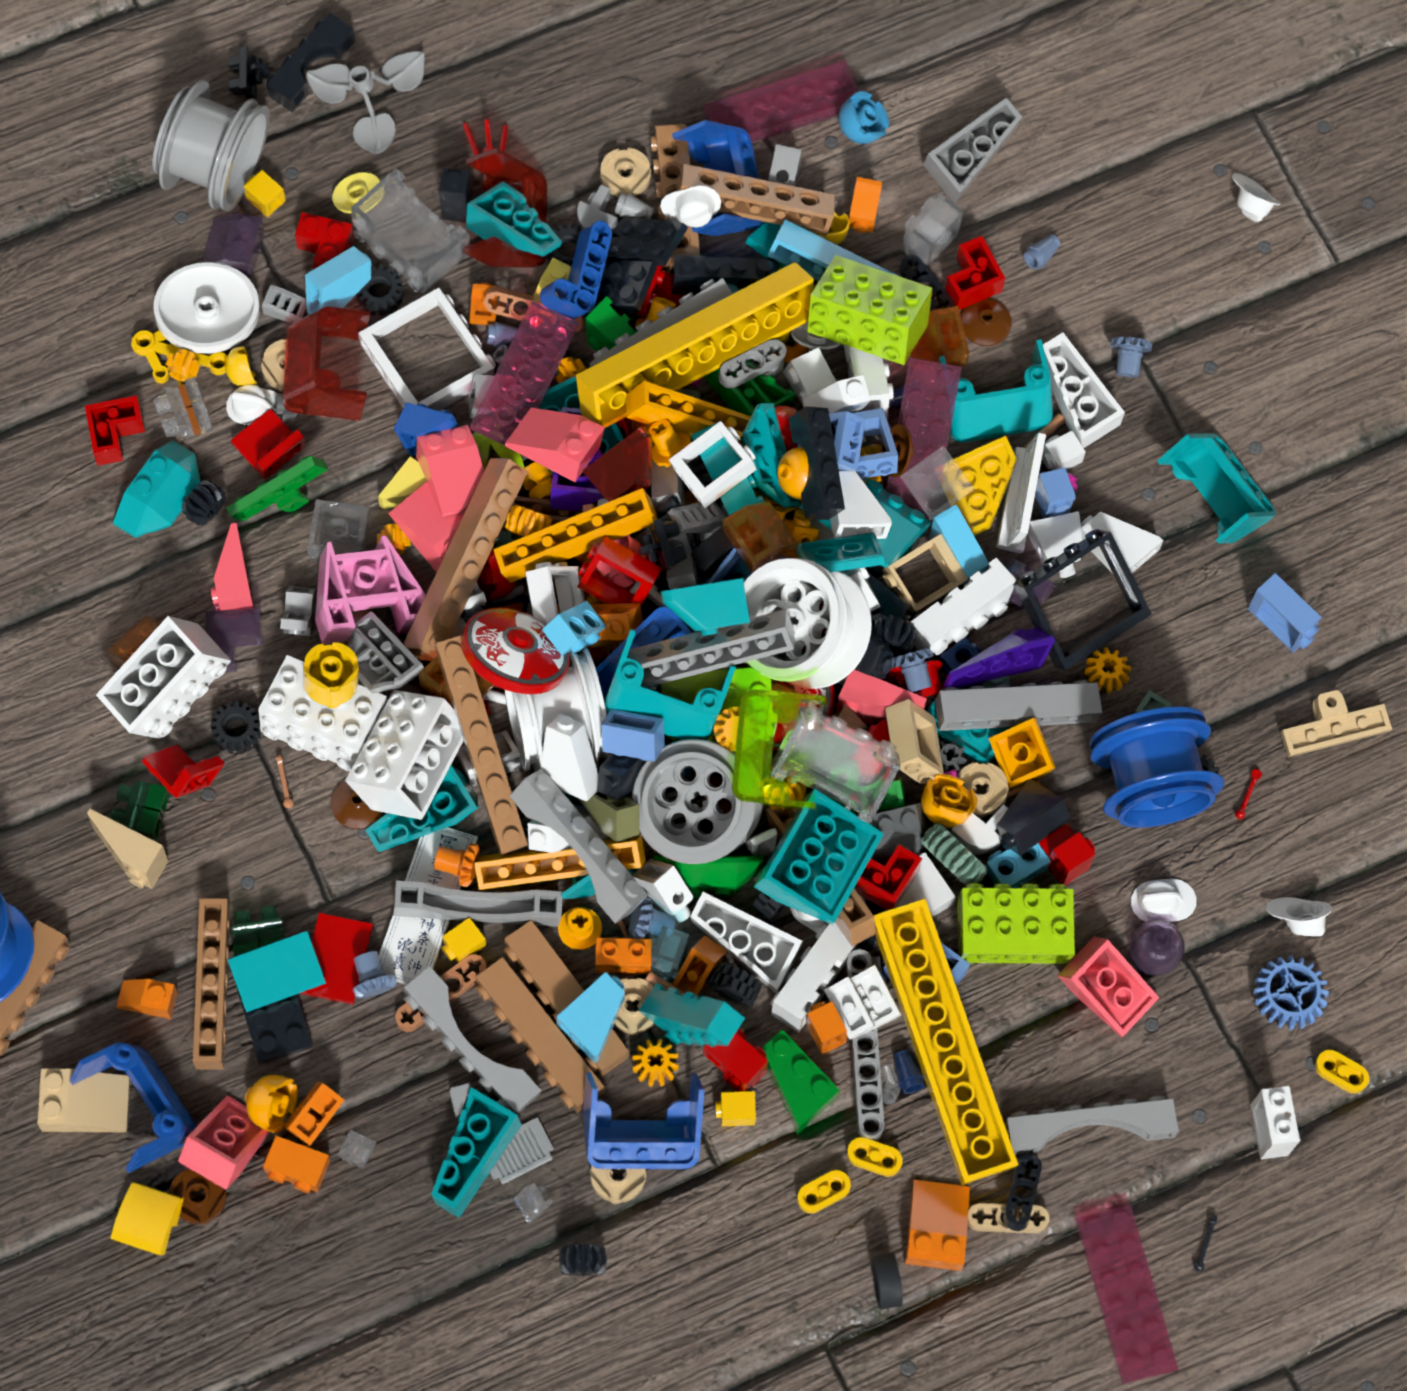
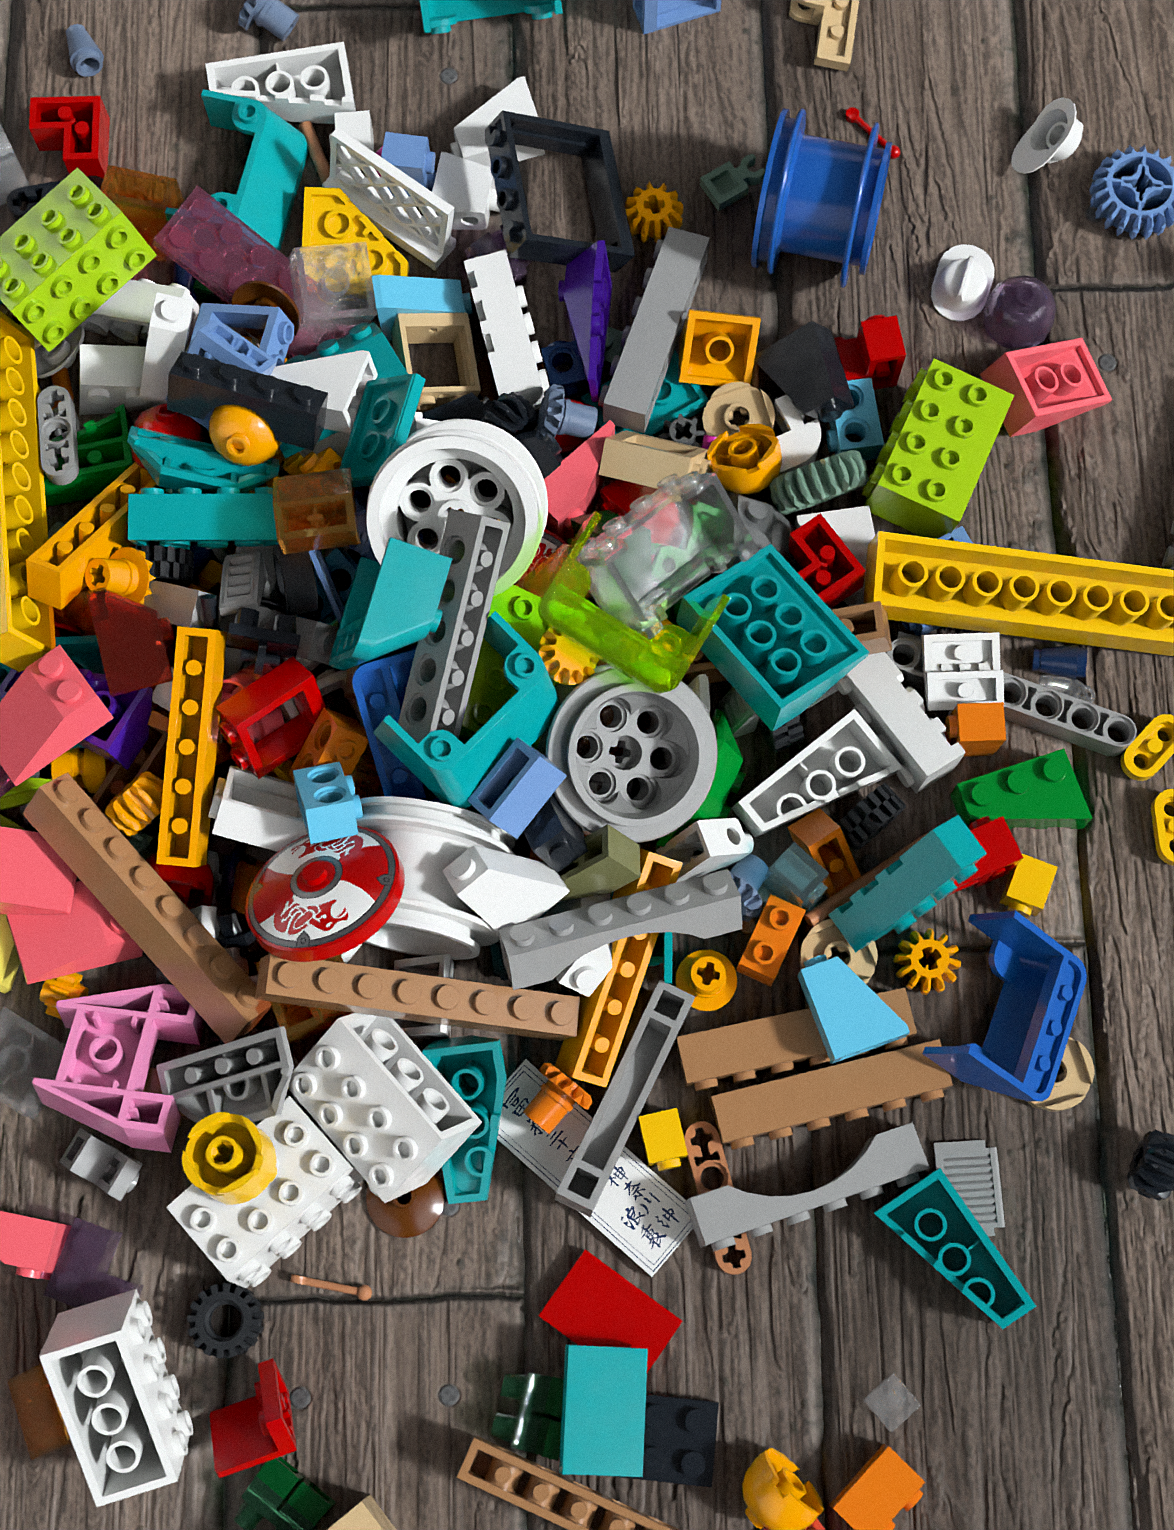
camera: 60 degrees left, 5 degrees up
orange brick [283,1082,344,1145] -> none
sand blue gear [353,951,397,998] -> none
light grey slope [449,1083,471,1121] -> none
clear tile [514,1183,553,1223] -> none
white window [669,421,757,508] -> none
reddish brown dish [960,298,1012,346] -> none

